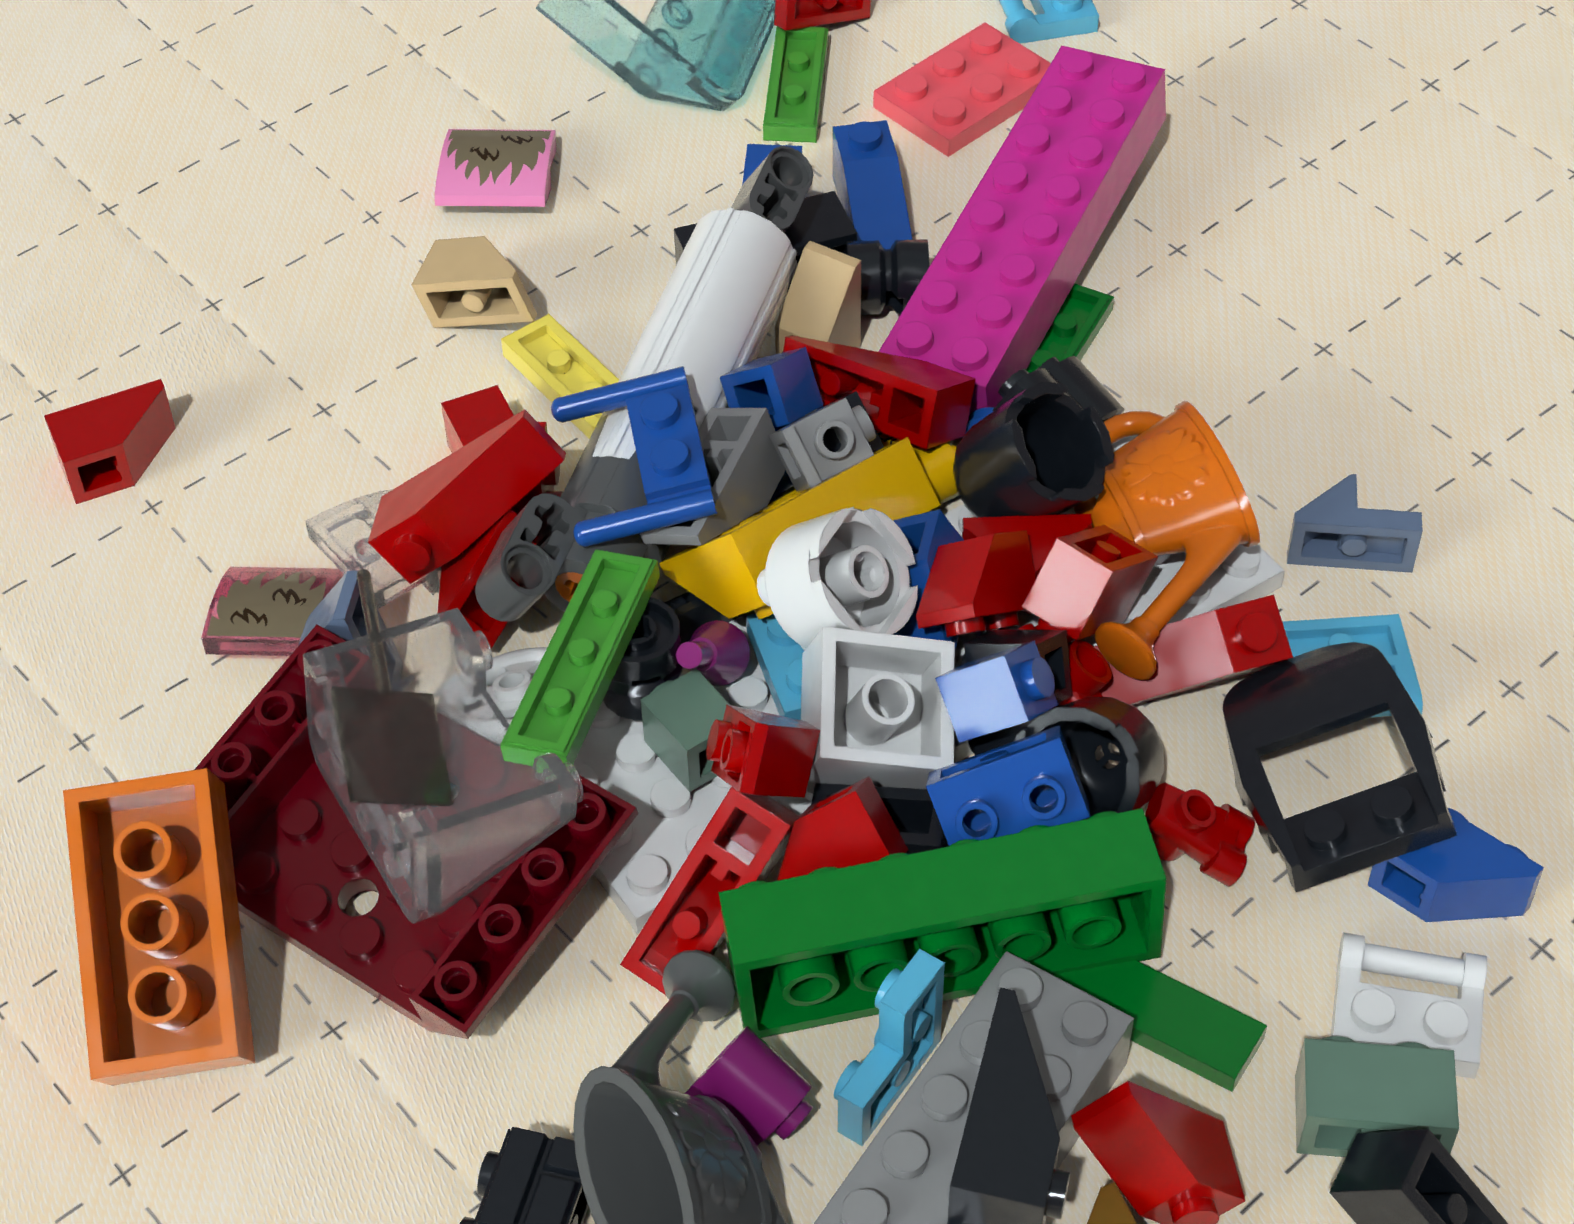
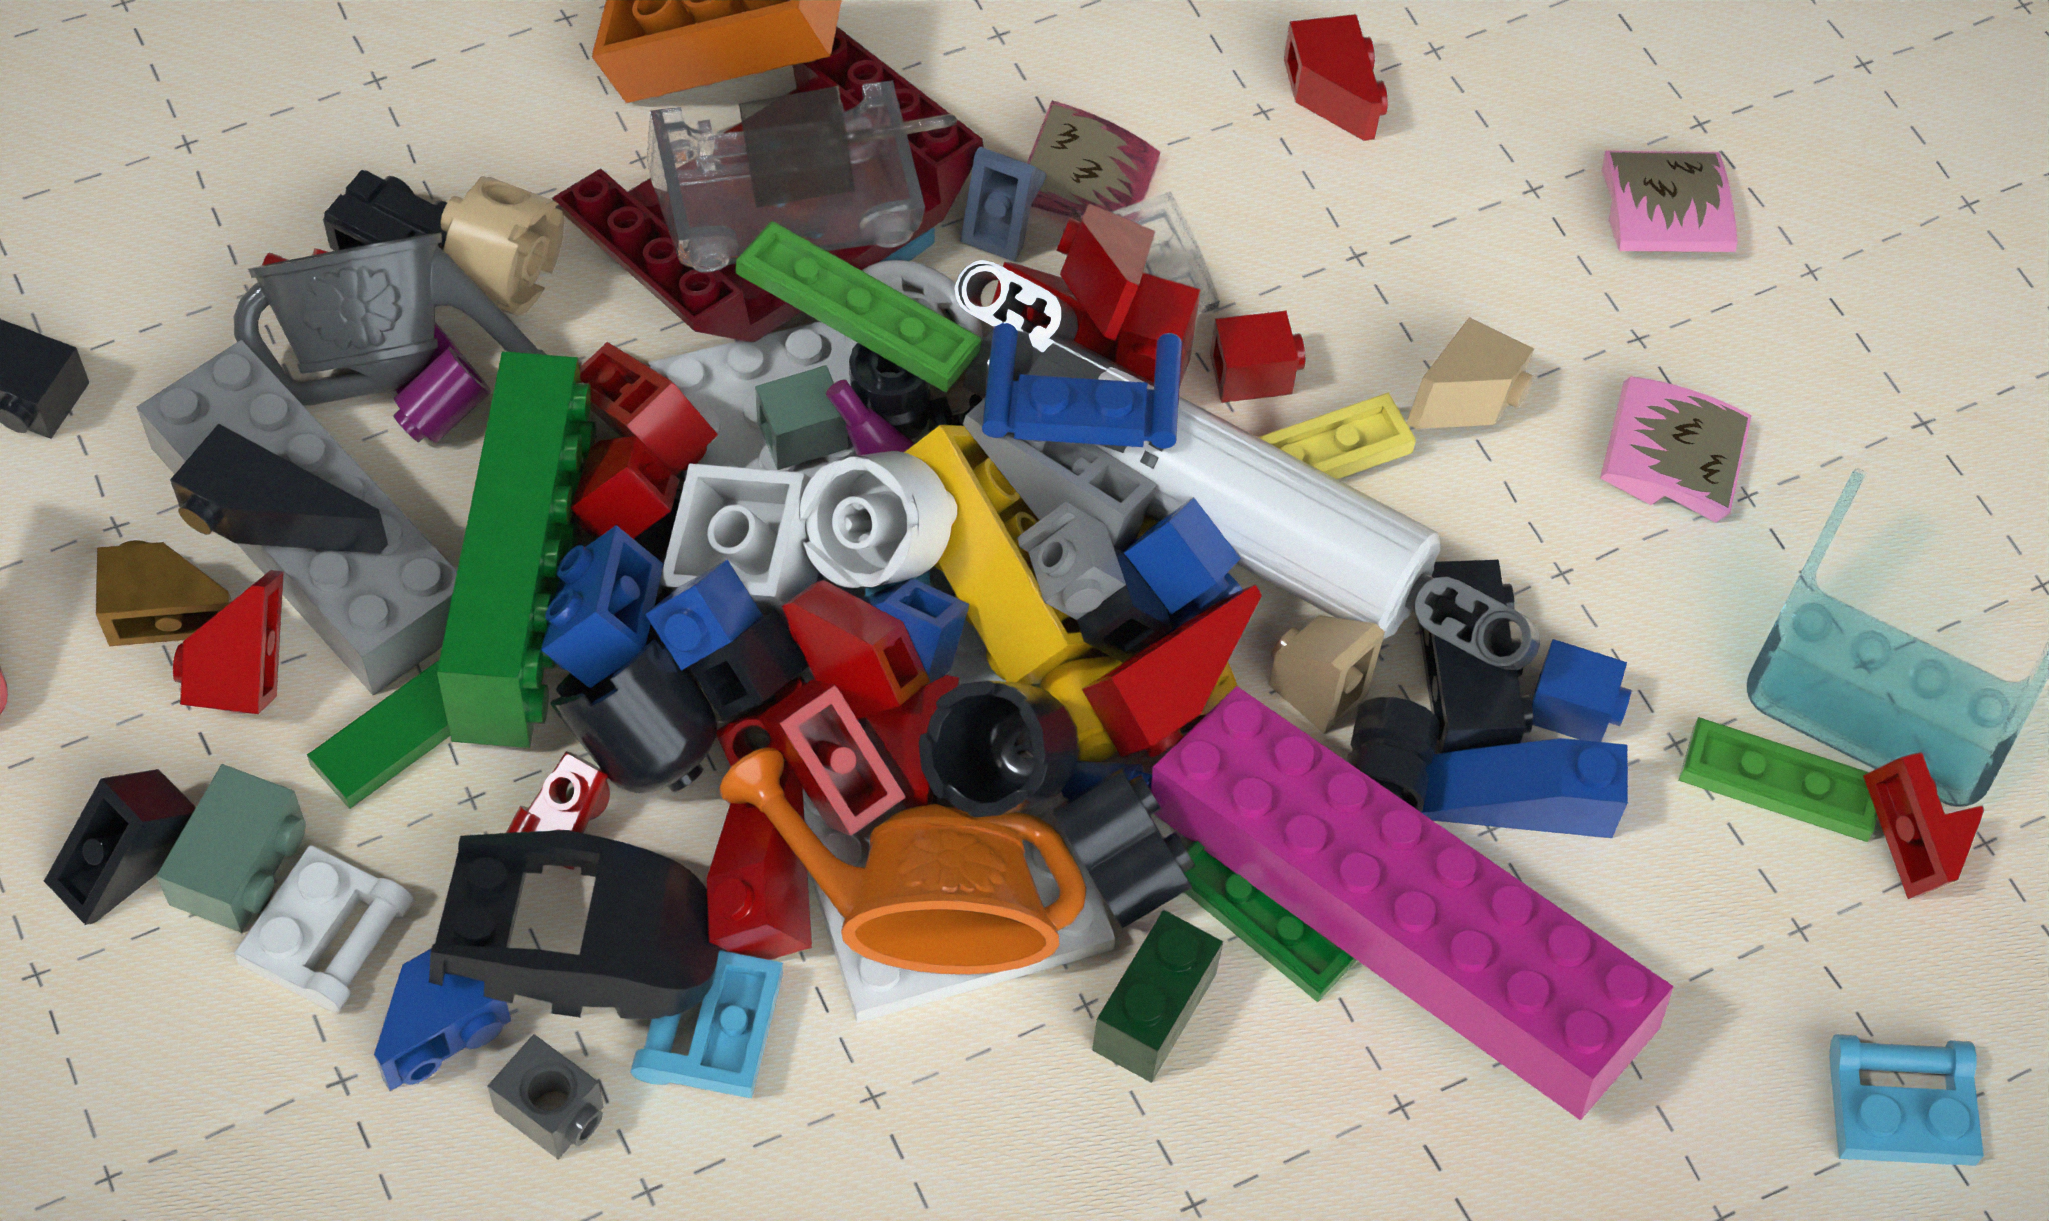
camera: 100 degrees right, 10 degrees up
red slope [706,704,820,798] -> none
medium azure plate [834,949,945,1146] -> none
coral plate [873,22,1051,157] -> none
sand blue slope [1286,474,1423,573] -> none
none -> tan brick [441,176,564,316]
none -> dark grey brick [487,1034,604,1160]
none -> dark green brick [1092,909,1224,1083]
none -> slope [1602,151,1738,252]

